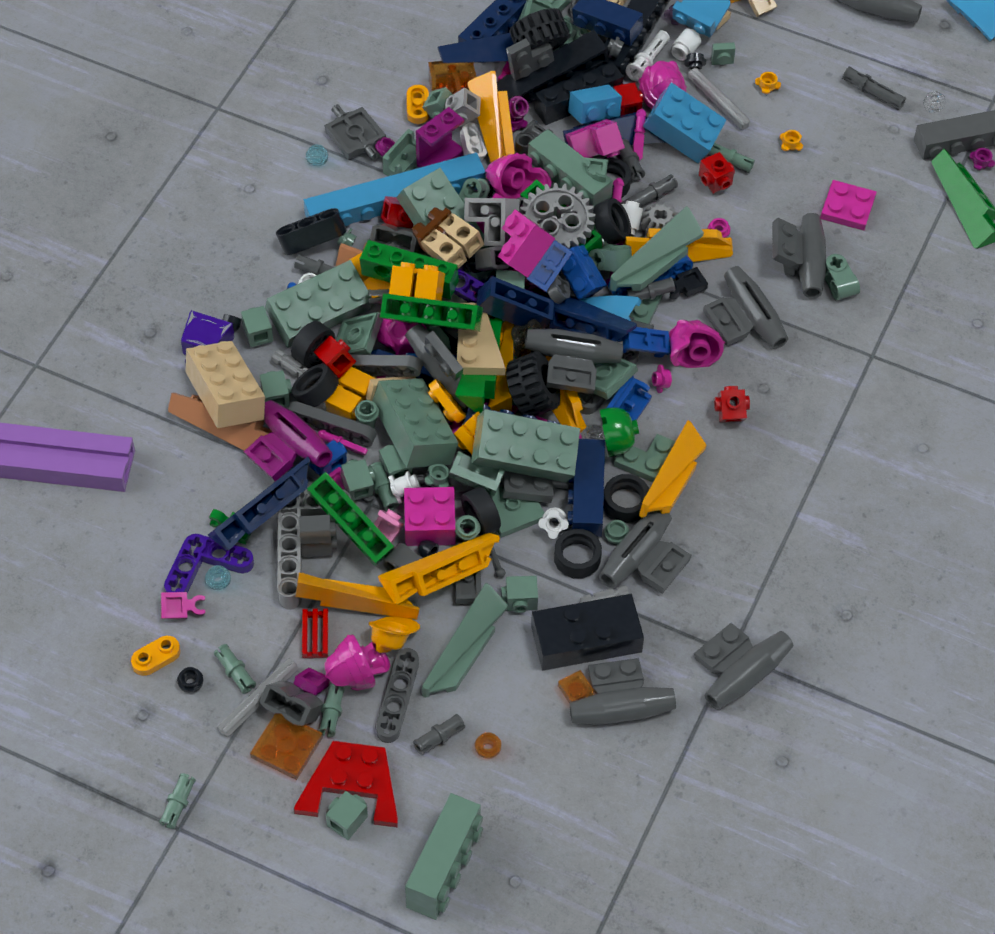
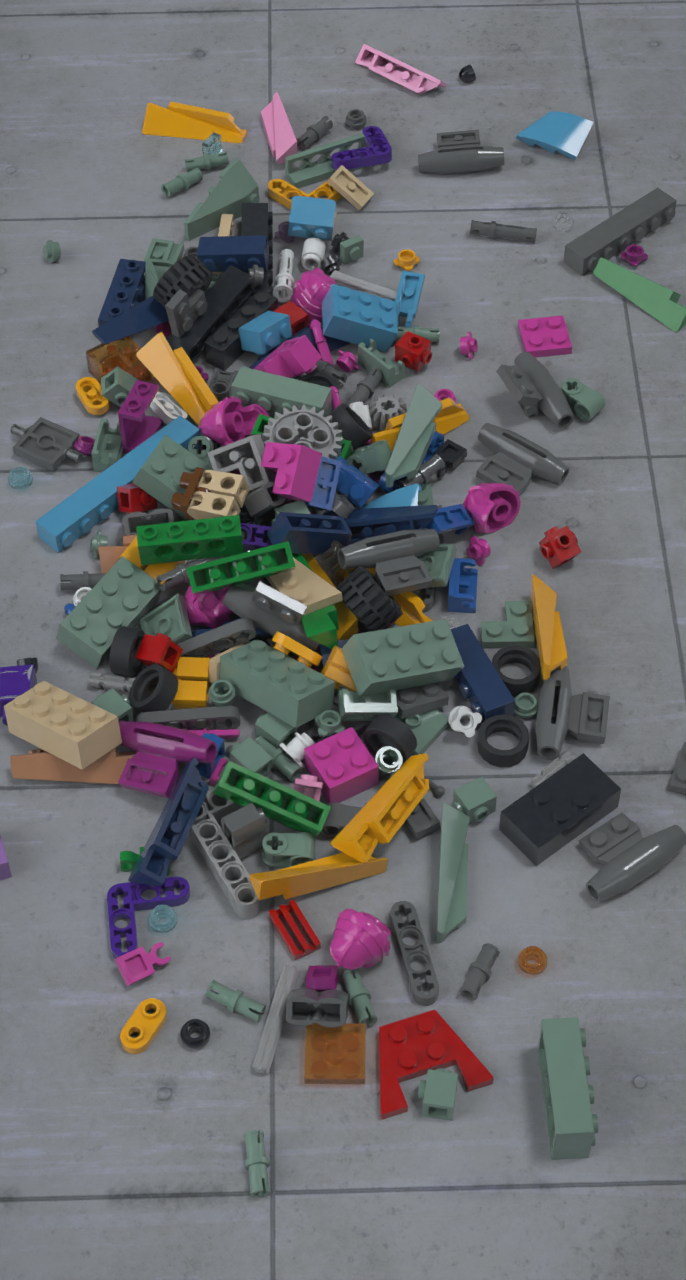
camera: 25 degrees left, 5 degrees down
sand green brick [241,306,273,347] -> none
black beam [276,208,347,255] -> none
light orange piece [368,616,420,653] -> none
light orange piece [389,262,445,301] -> none
black hinge [417,540,439,558] -> none
light grey brick [445,88,481,127] -> none
magenta plate [508,96,529,119] -> none
clear orange plate [558,670,594,702] -> none
sand green tile [585,157,608,183] -> none
green cylinder [600,407,639,457] -> none
light orange plate [780,130,803,151] -> none
none -> sand green piece [262,832,315,868]
none -> black plate [331,232,350,253]
none -> dark pink plate [336,350,359,373]
none -> sand green hinge [358,339,406,388]
none -> dark azure hinge [395,271,425,328]
none -> dark pink plate [460,331,478,359]

